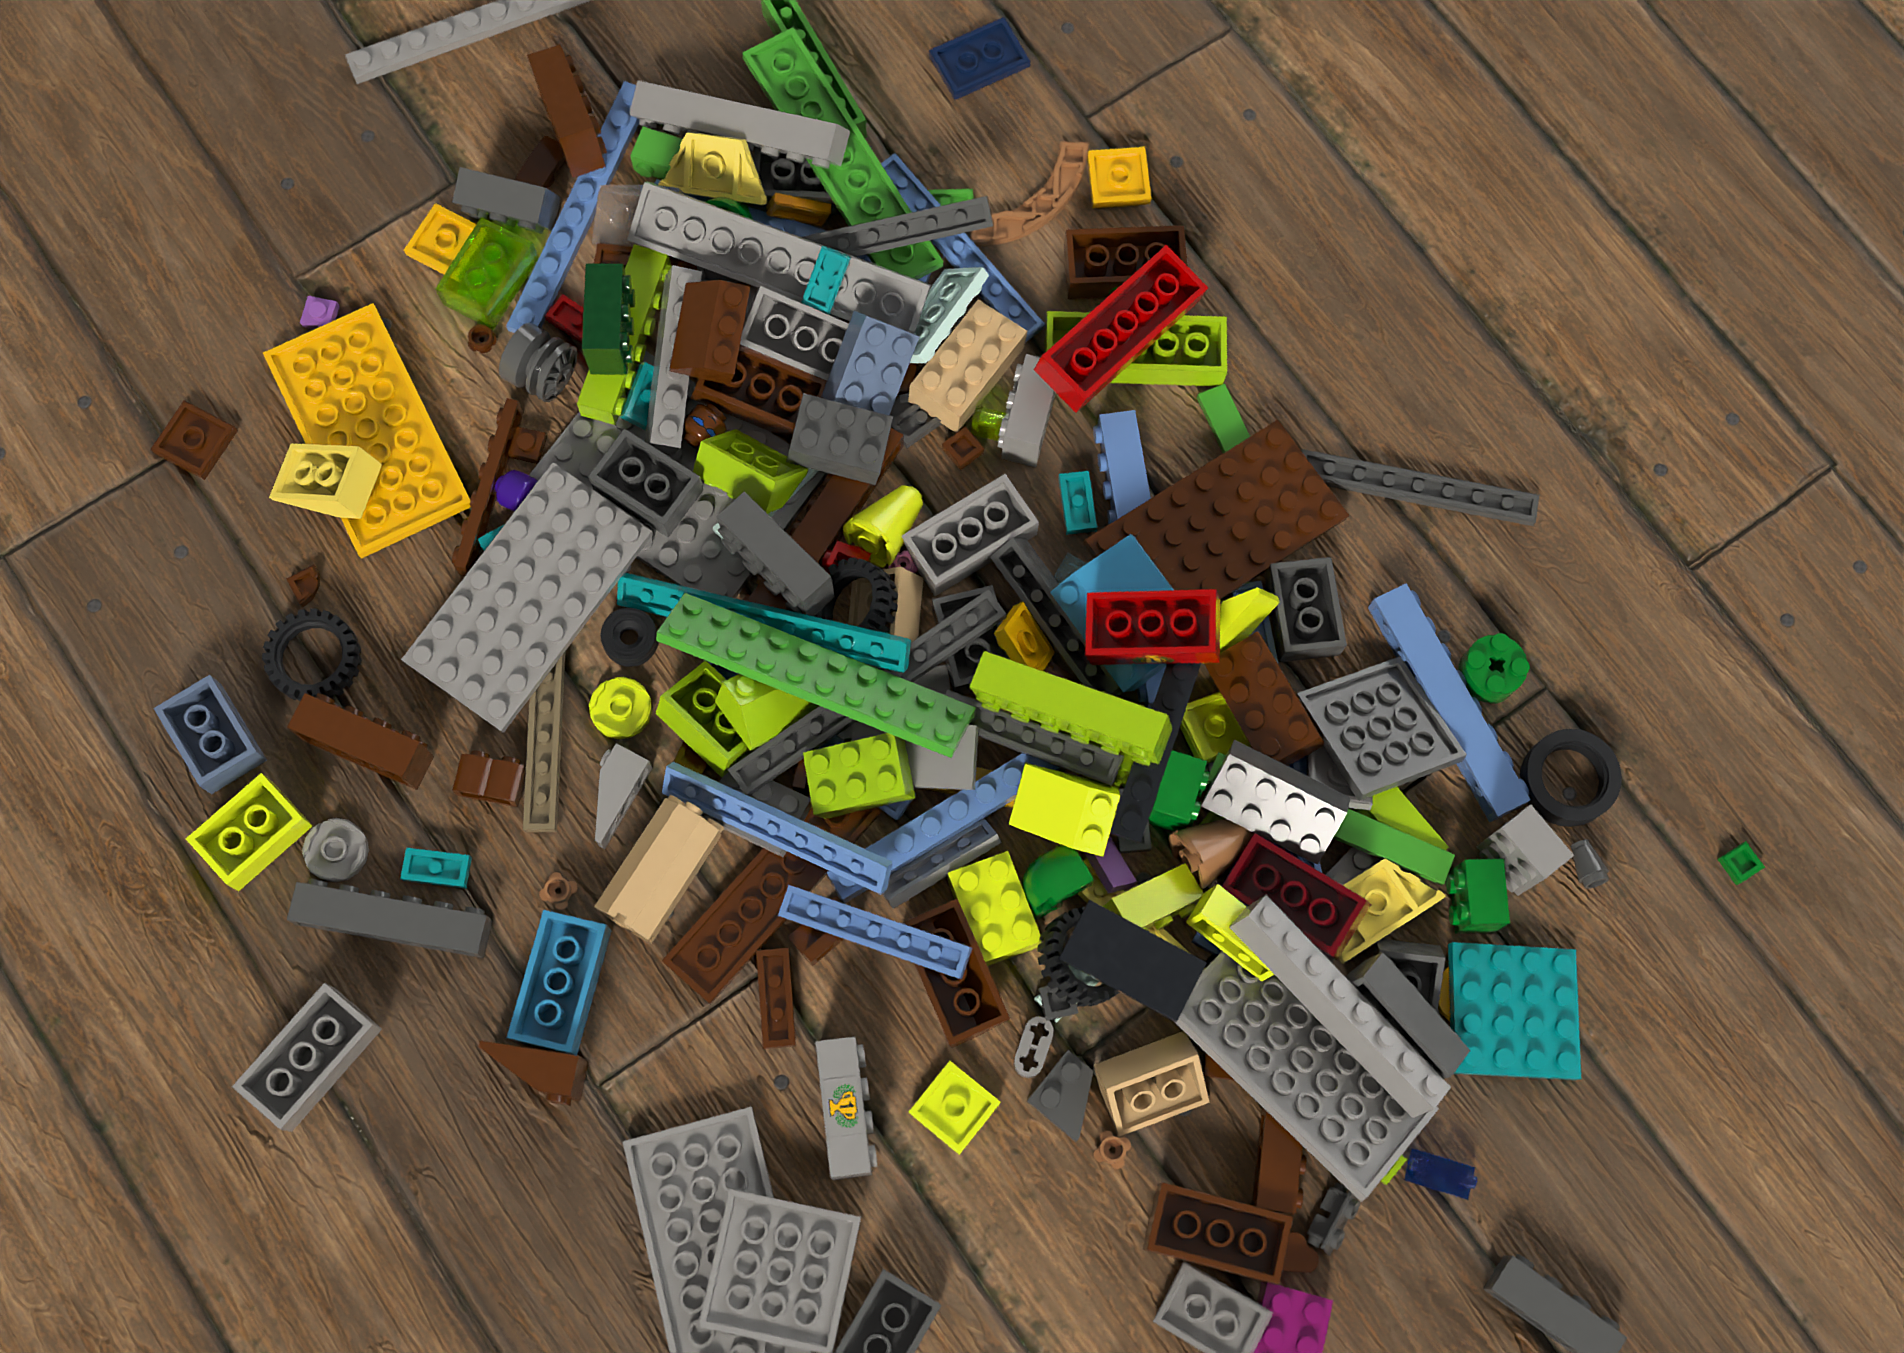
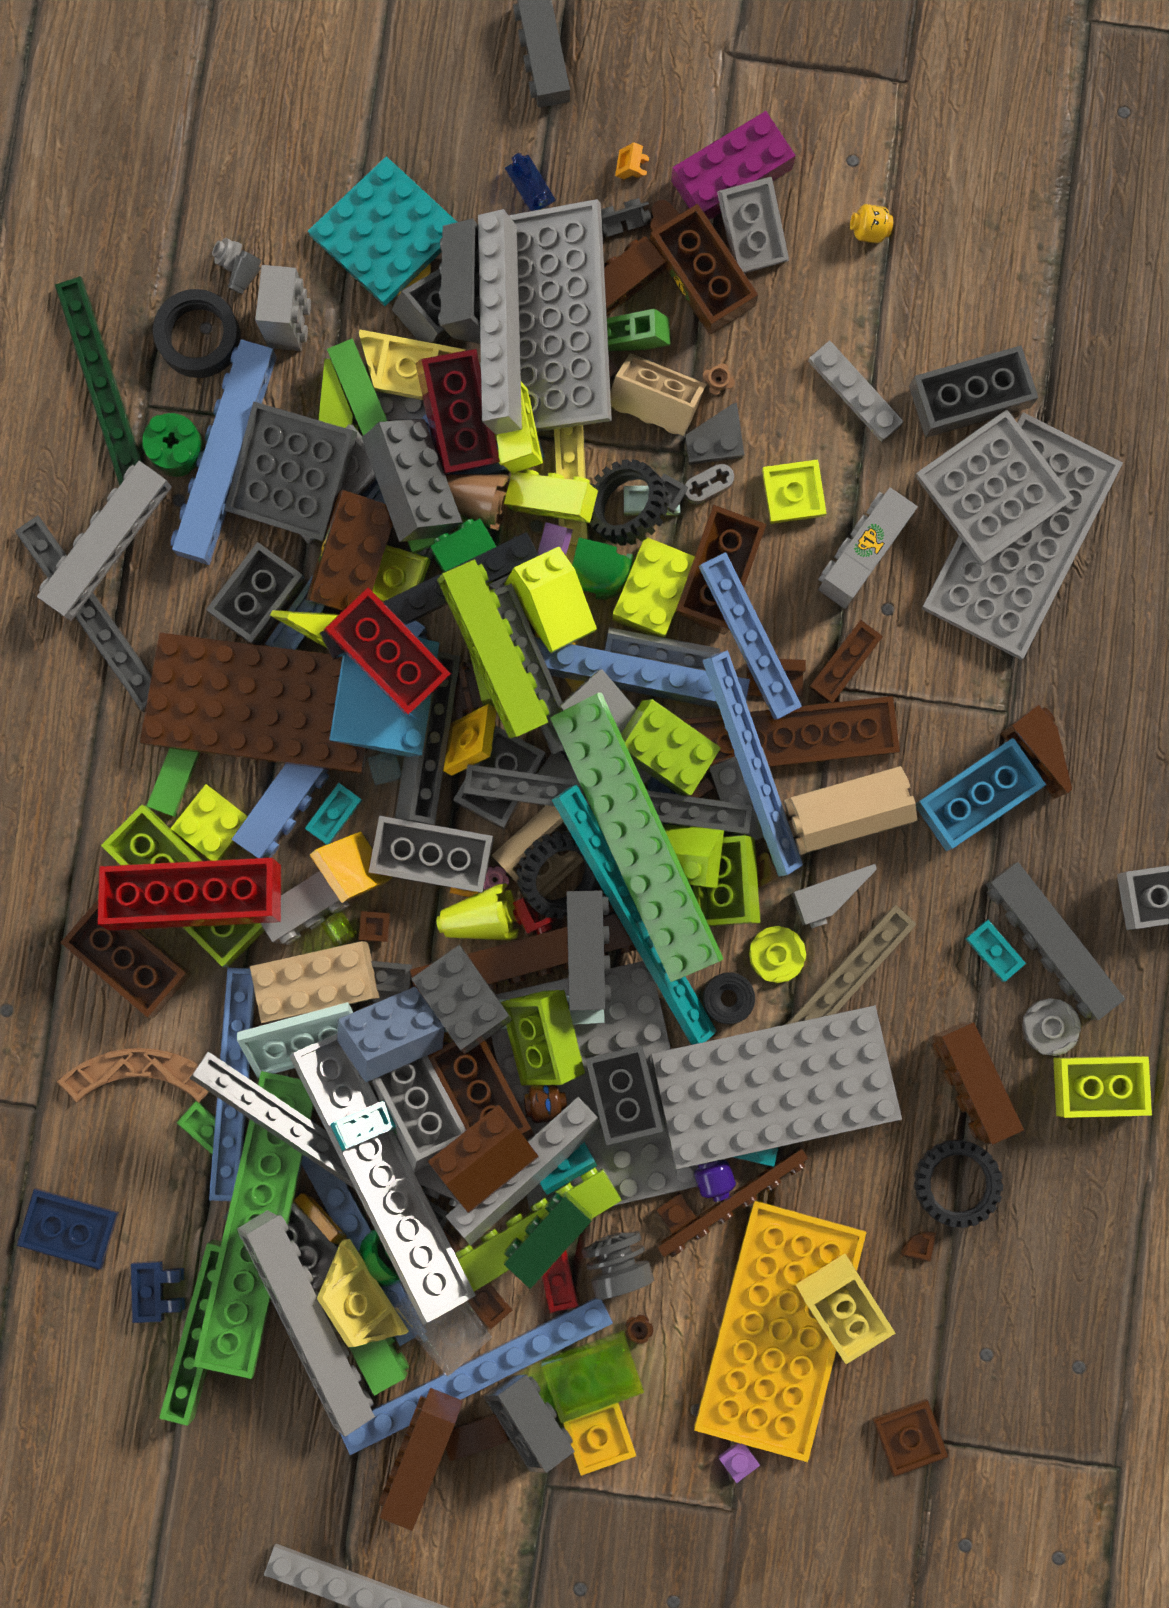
camera: 135 degrees left, 10 degrees up
sand blue brick [153,675,267,794] -> none
reddish brown brick [452,750,526,807] -> none
medium nougat plate [539,872,578,910] -> none
black tile [1058,900,1206,1022] -> none
yellow plate [1087,147,1151,208] -> none
green brick [1446,859,1510,934] -> none
green tile [1717,841,1765,885] -> none
none -> light grey brick [37,461,171,621]
none -> dark green tile [55,276,143,485]
none -> dark blue plate [131,1261,186,1323]
none -> neon yellow plate [170,784,248,861]
none -> light grey plate [212,238,242,272]
none -> yellow tile [310,831,392,903]
none -> bright green slope [607,308,670,351]
none -> light orange tile [615,142,649,180]
none -> light grey plate [808,340,904,442]

